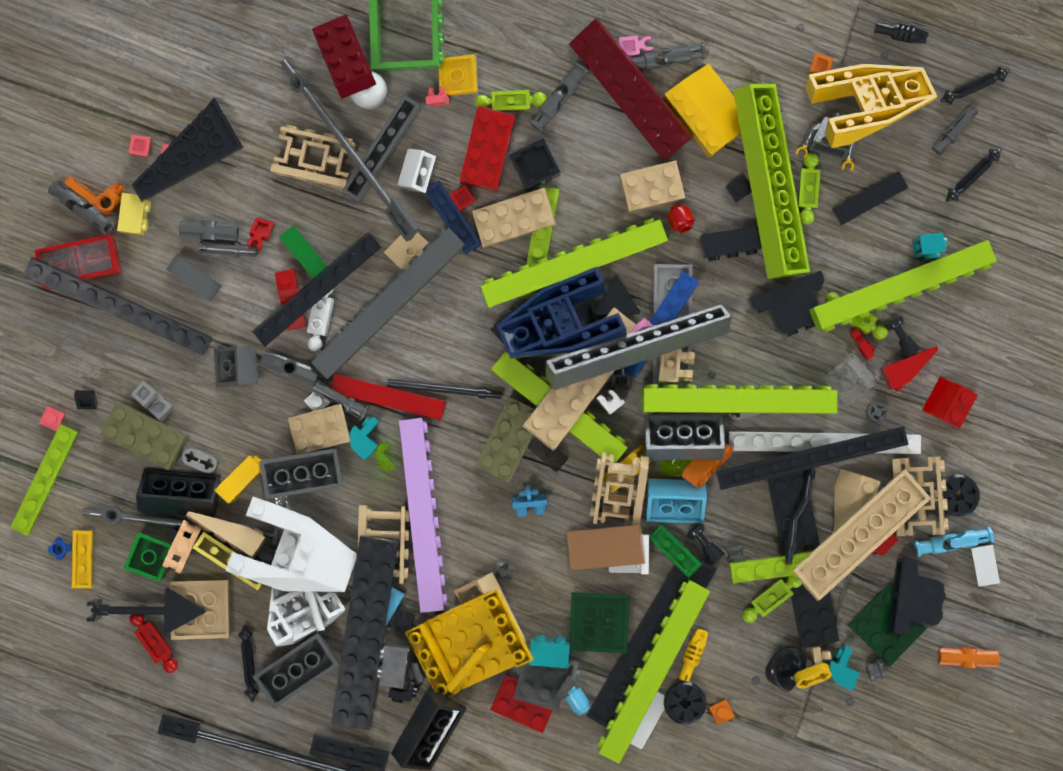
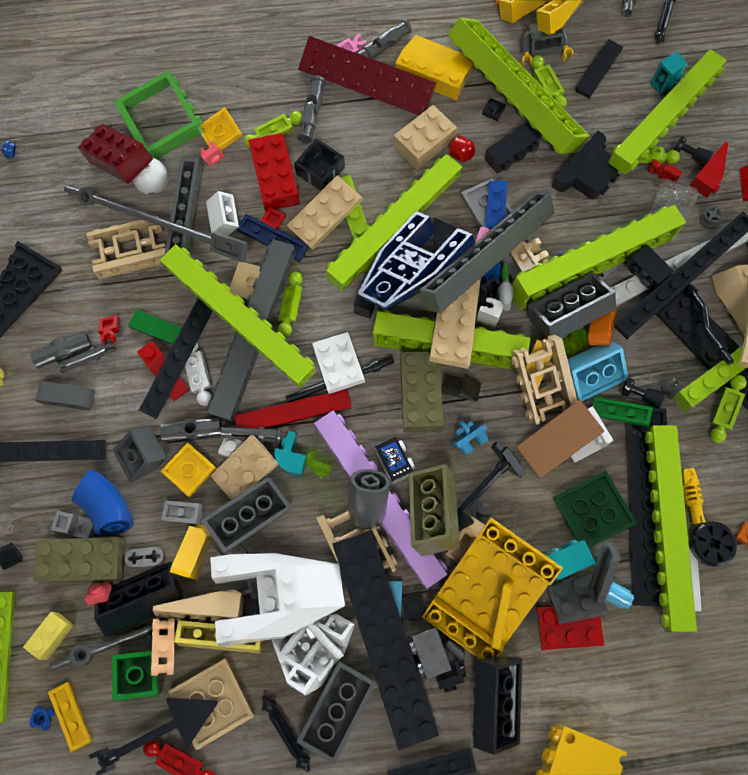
camera: 30 degrees left, 15 degrees down
none -> light yellow brick [23,612,75,660]
none -> blue brick [71,469,134,536]
none -> coral plate [84,581,112,605]
none -> lime brick [160,244,316,388]
none -> yellow plate [160,442,217,498]
none -> light grey hinge [161,501,204,525]
none -> lime plate [277,271,303,337]
none -> white plate [312,332,365,394]
none -> dark grey brick [348,469,390,530]
none -> brick [375,437,415,485]
none -> olive brick [409,464,460,556]
none -> black piece [457,442,526,531]
none -> light grey piece [498,262,514,311]
none -> black brick [626,245,674,291]

